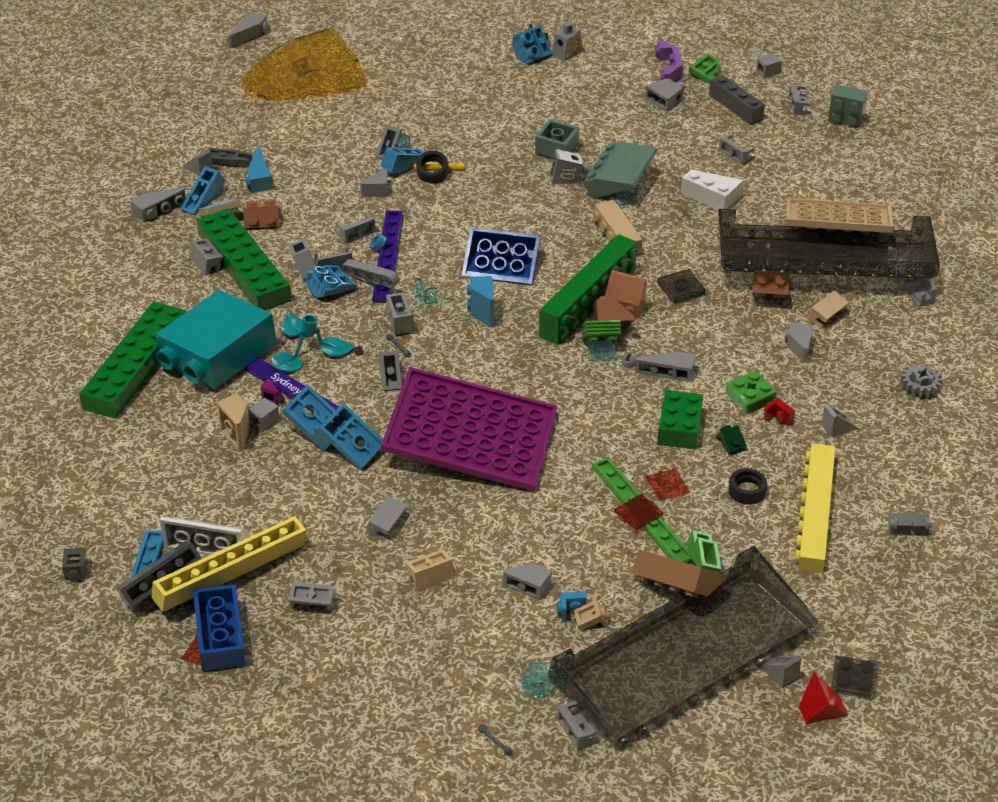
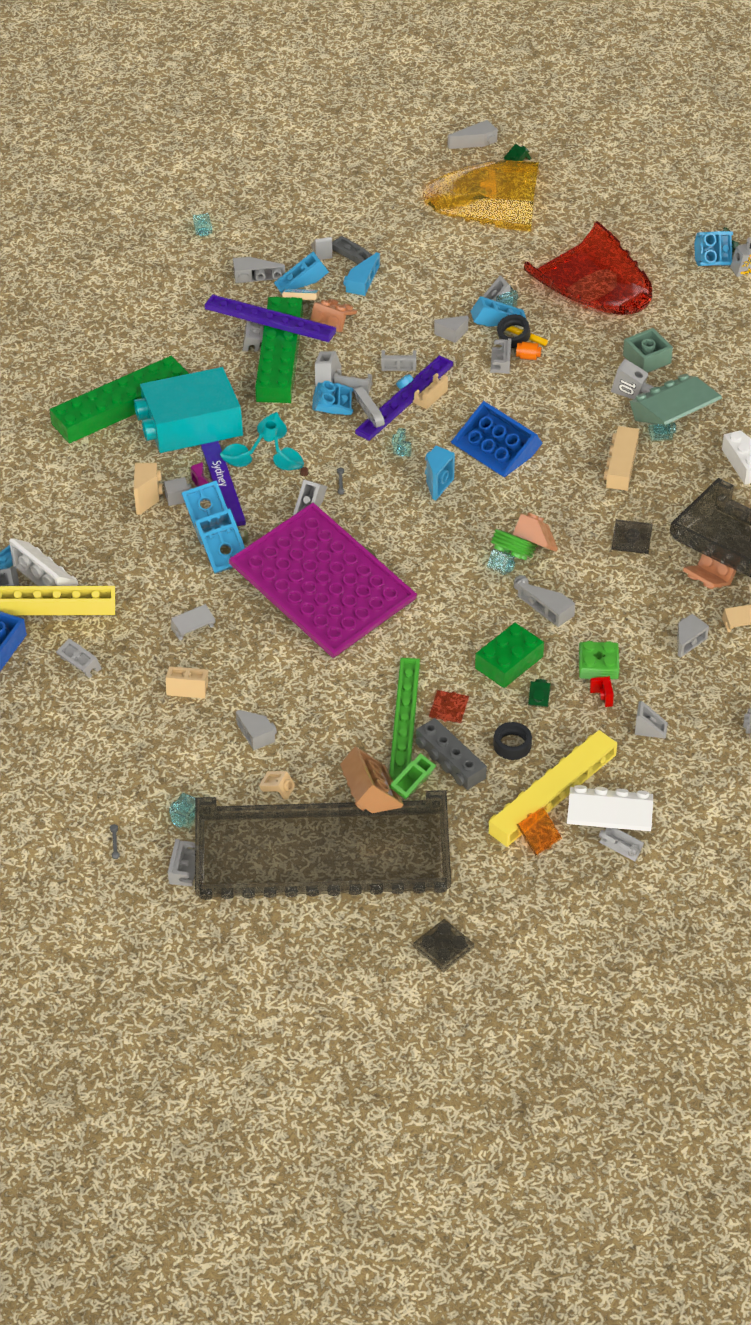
camera: 35 degrees right, 5 degrees up
light grey brick [386,292,413,335] -> none
green brick [539,234,637,345] -> none
dark azure bracket [556,591,587,622] -> none
nougat slope [605,270,647,319] -> none
clear red piece [614,494,663,531] -> none
light grey slope [760,655,801,688] -> none
red slope [798,671,848,724] -> none
none -> clear light blue bracket [193,213,212,236]
none -> dark purple tile [204,294,336,342]
none -> tan hinge [413,373,448,409]
none -> dark grey brick [416,718,487,790]
none -> light grey hinge [490,338,511,374]
none -> dark green bracket [504,144,531,168]
none -> orange brick [516,342,542,361]
none -> clear orange piece [516,807,562,856]
none -> clear red windscreen [523,221,653,315]
none -> white slope [567,785,653,831]

